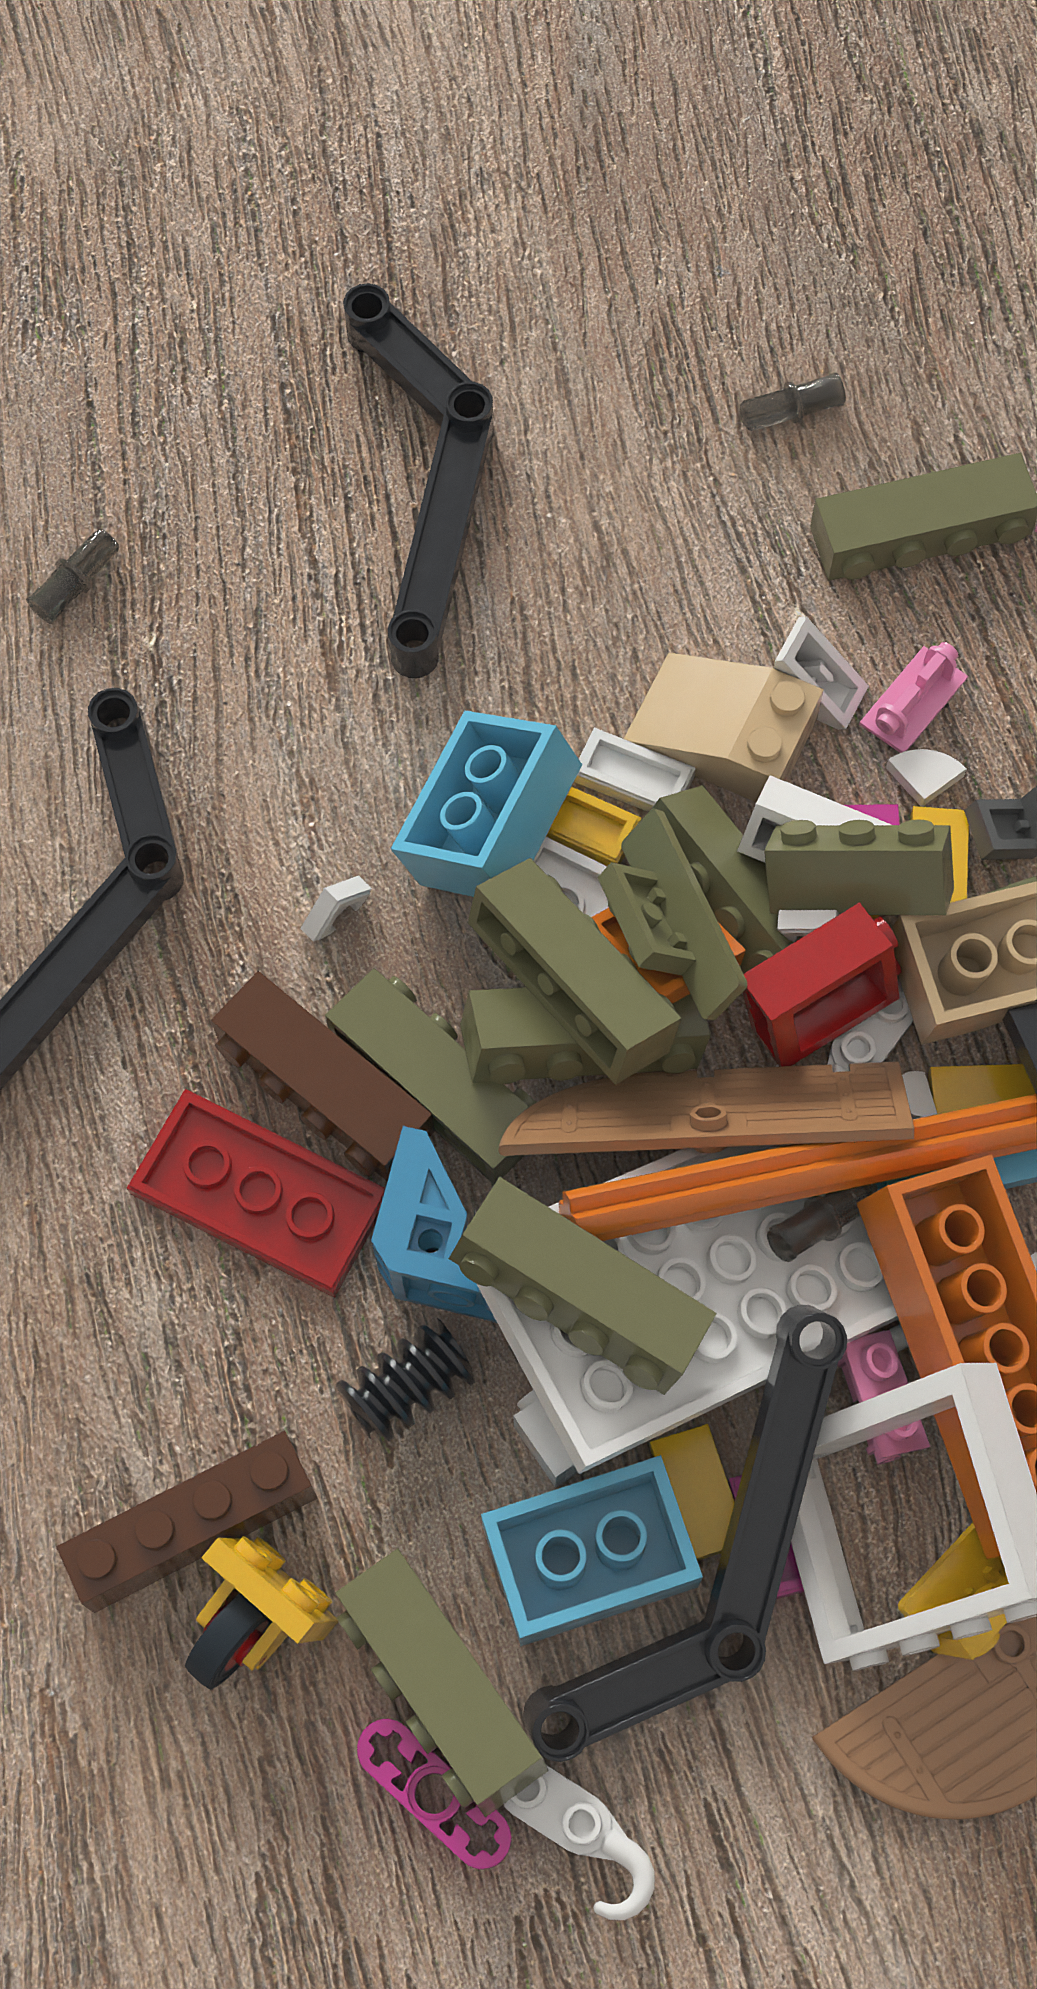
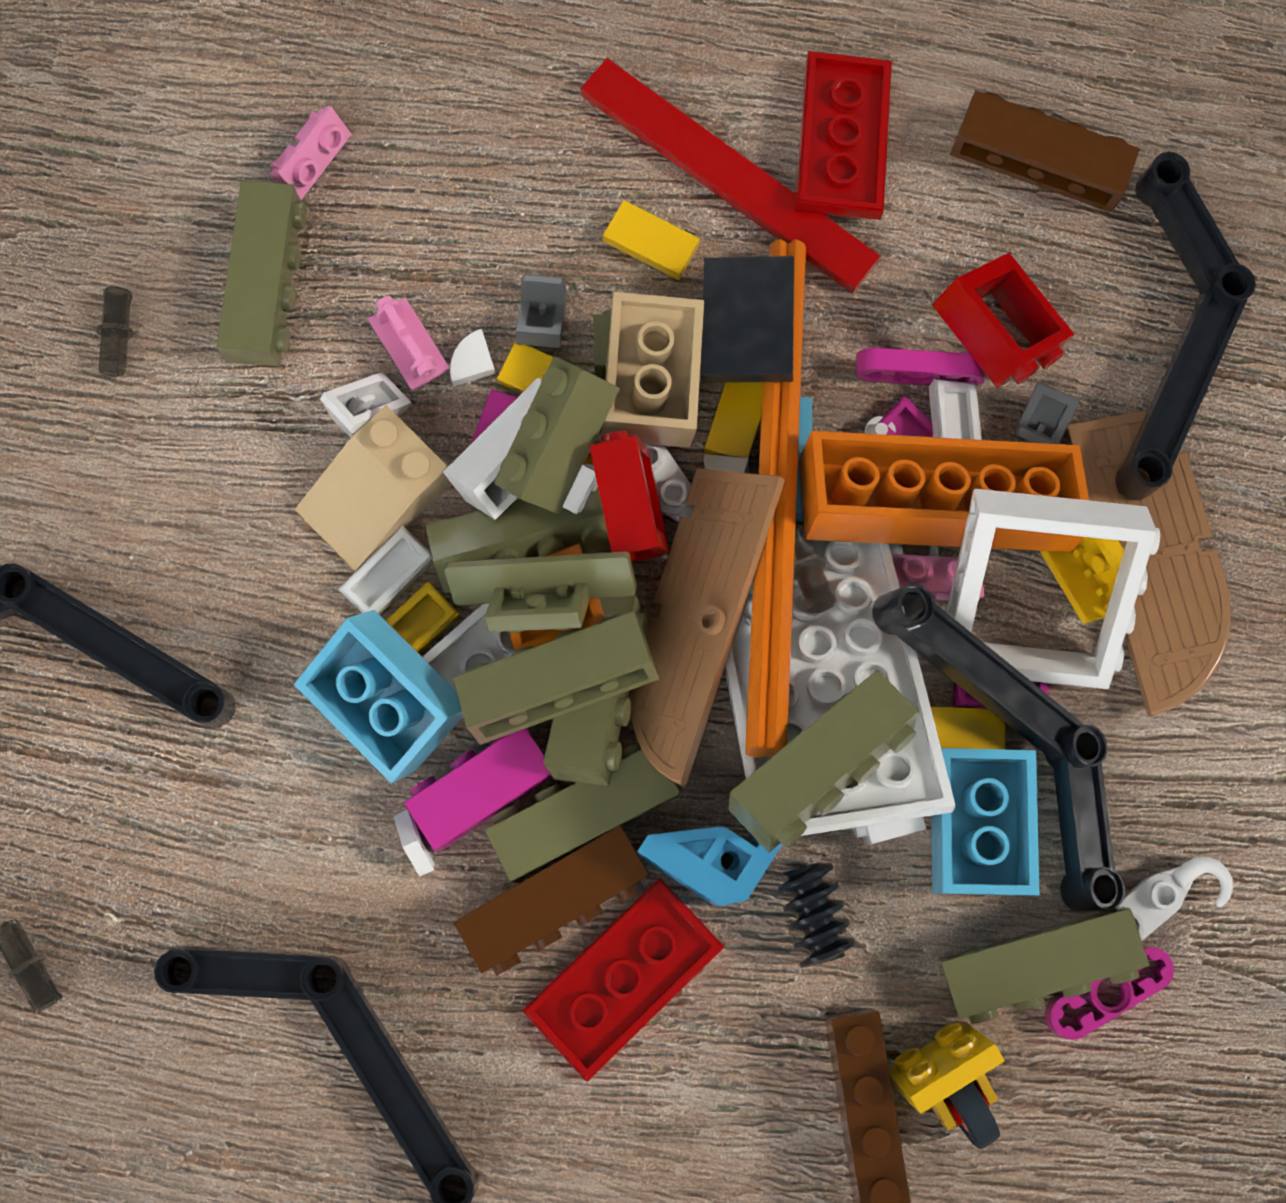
camera: 75 degrees left, 10 degrees up
none -> dark pink brick [404,728,553,852]

